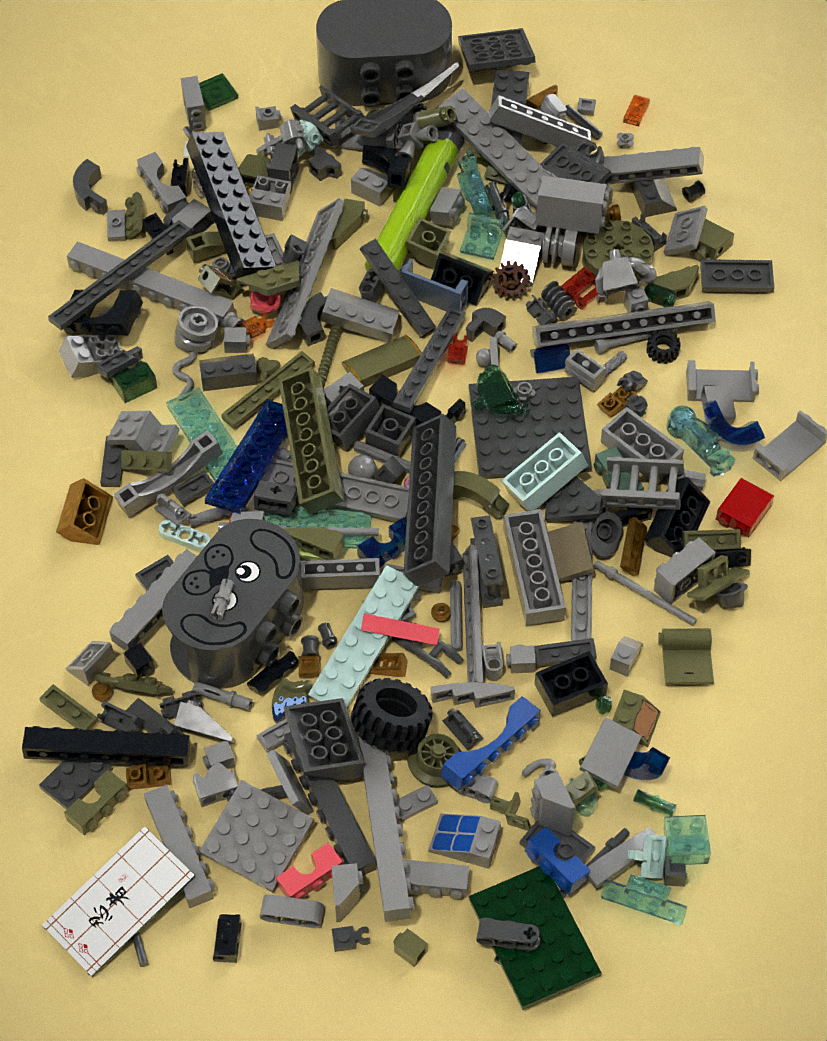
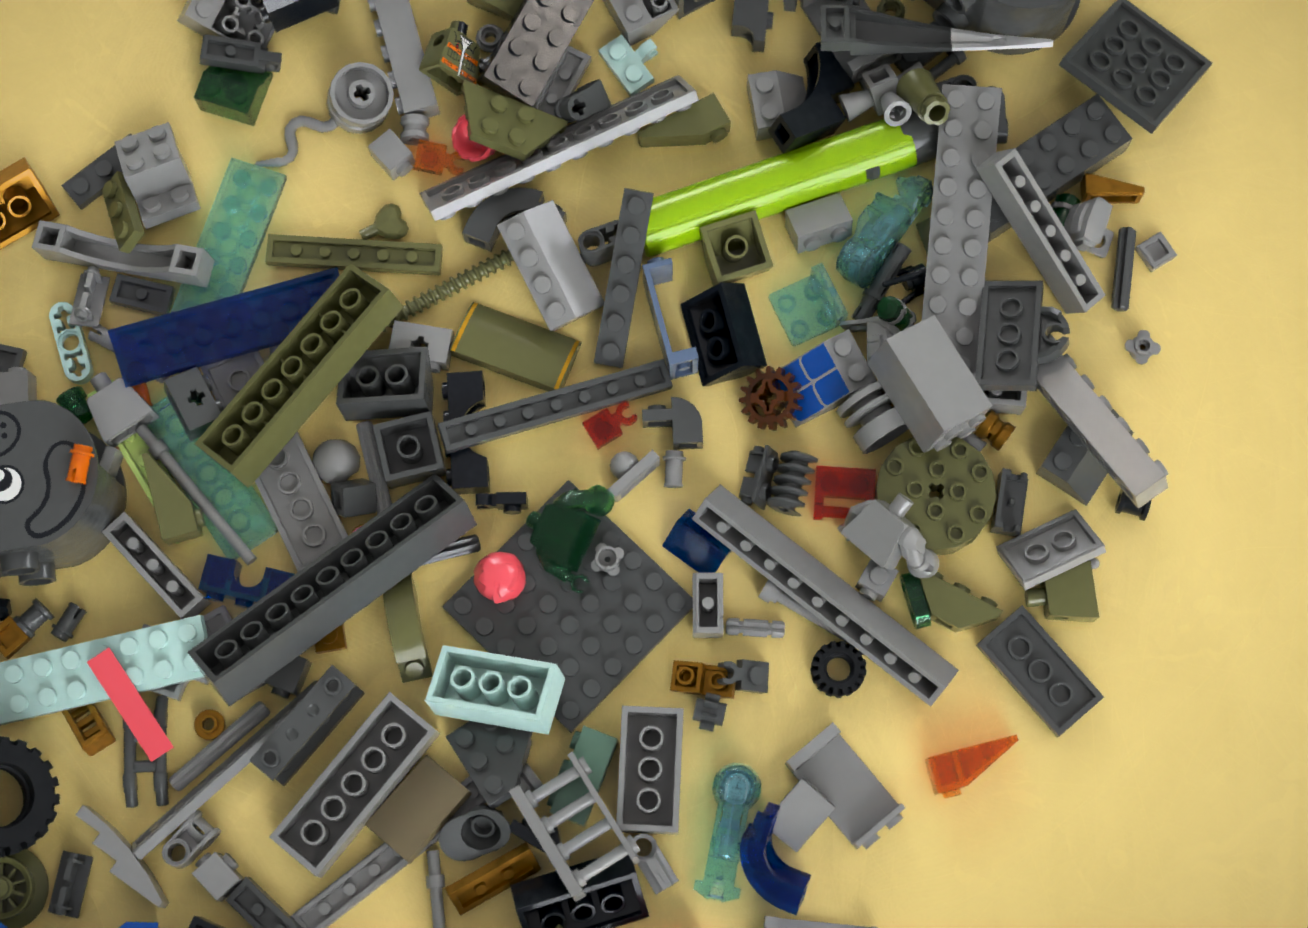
camera: 50 degrees right, 20 degrees up
dark grey slope [199,353,258,391] -> none
clear orange plate [623,95,650,127] -> none
none -> orange pin [66,444,95,485]
none -> coral hair [473,552,526,604]
none -> light aqua plate [598,34,658,97]
none -> clear orange slope [925,734,1018,799]

